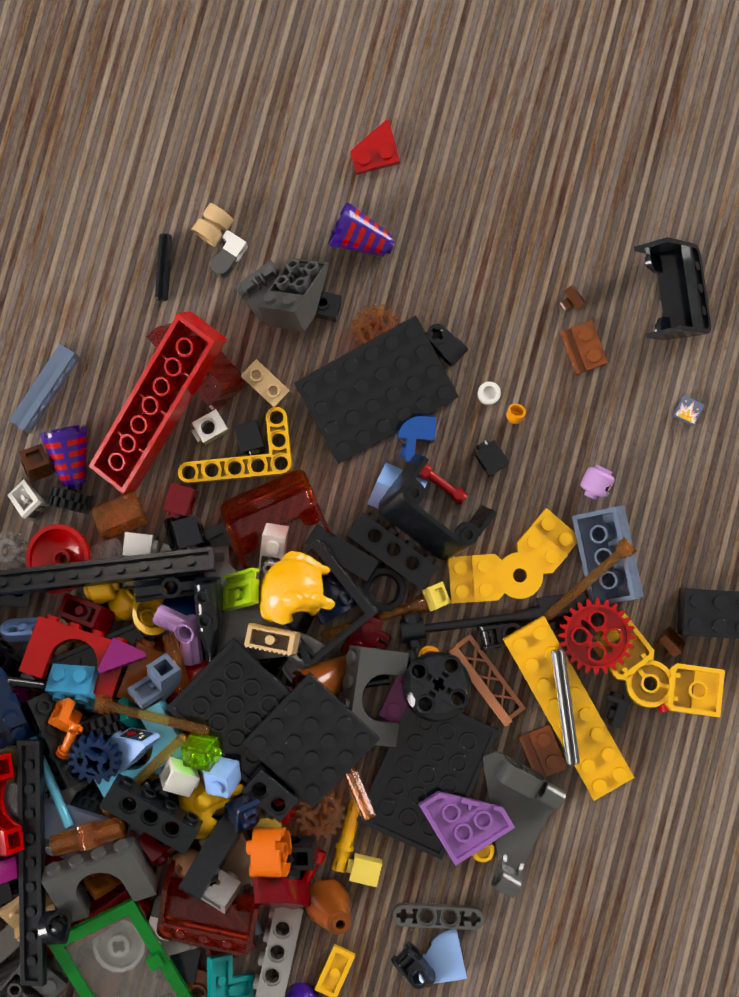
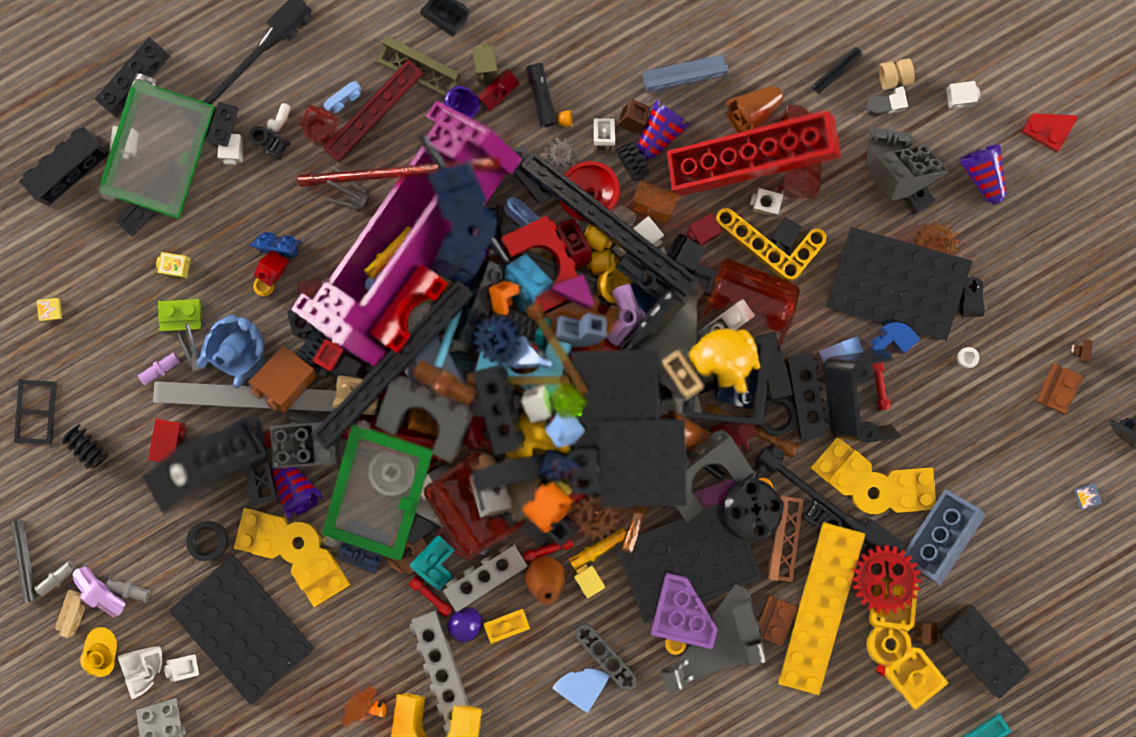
camera: 45 degrees right, 0 degrees up
black piece [37,910,72,945] -> none
orange piece [56,722,81,760] -> none
lime plate [223,567,260,611] -> none
tan bracket [241,359,292,407] -> none
dark red slope [253,877,310,909] -> none
black piece [391,942,436,989] -> none
light yellow tile [422,581,451,612] -> none
black brick [474,440,510,477] -> none
light orange hinge [506,404,526,424] -> none
clear orange piece [544,537,637,620] -> none
axle [551,649,580,765] -> none
lavender head [580,465,615,500] -> none
black bracket [603,691,629,729] -> none
none -> dark orange cone [724,86,783,133]
none -> white brick [946,81,980,109]

